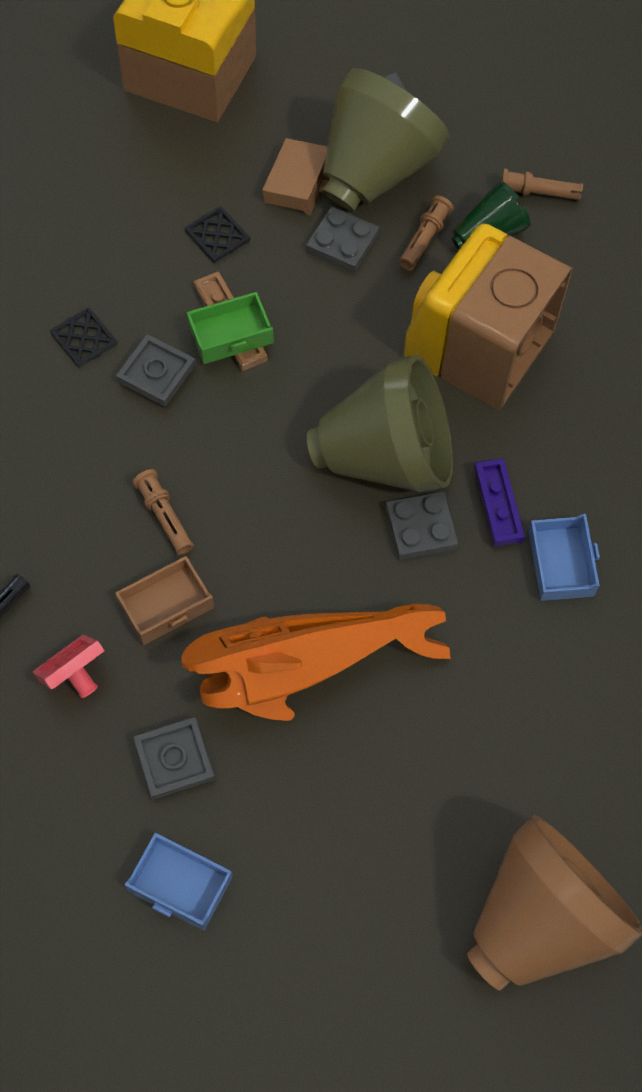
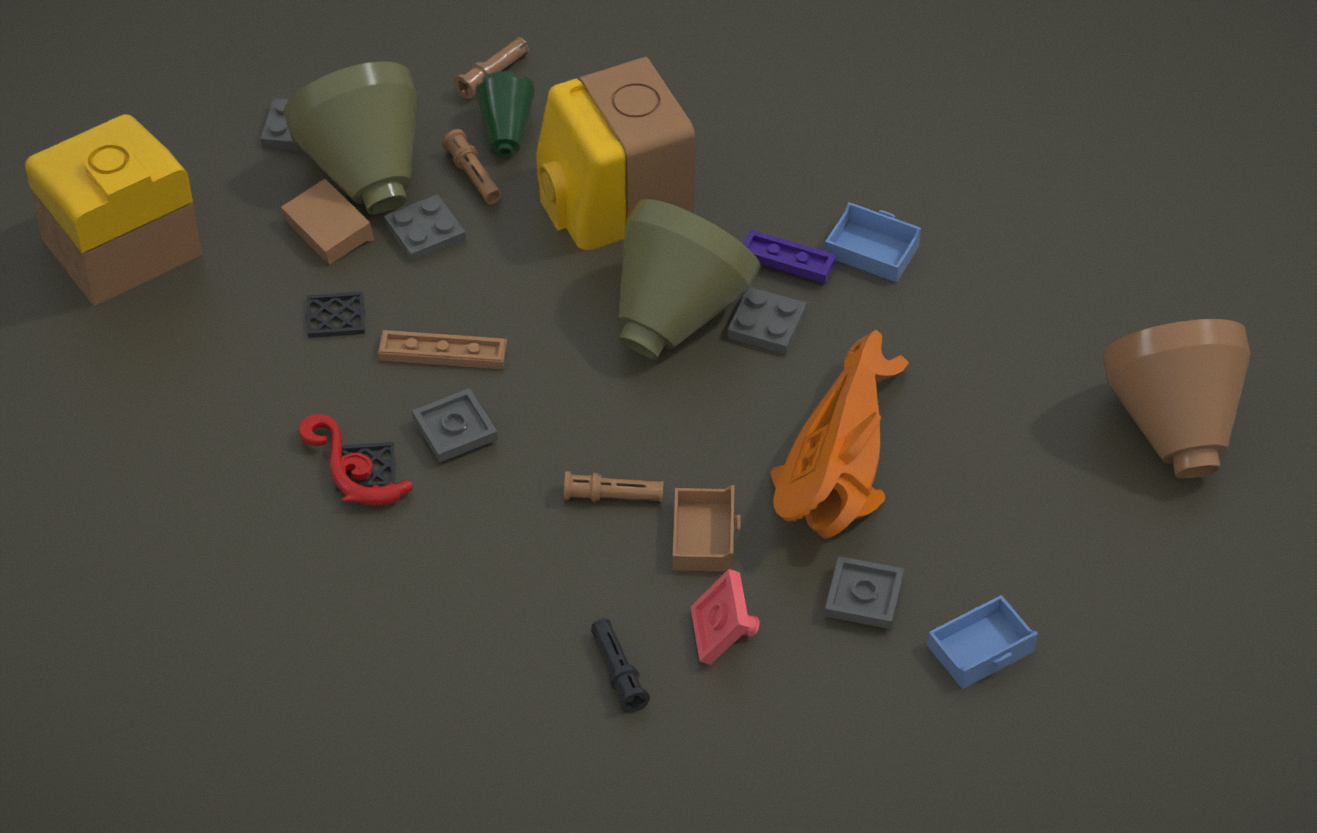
camera: 55 degrees left, 15 degrees down
bright green container [186,292,274,364] -> none
none -> red plant [298,414,413,506]

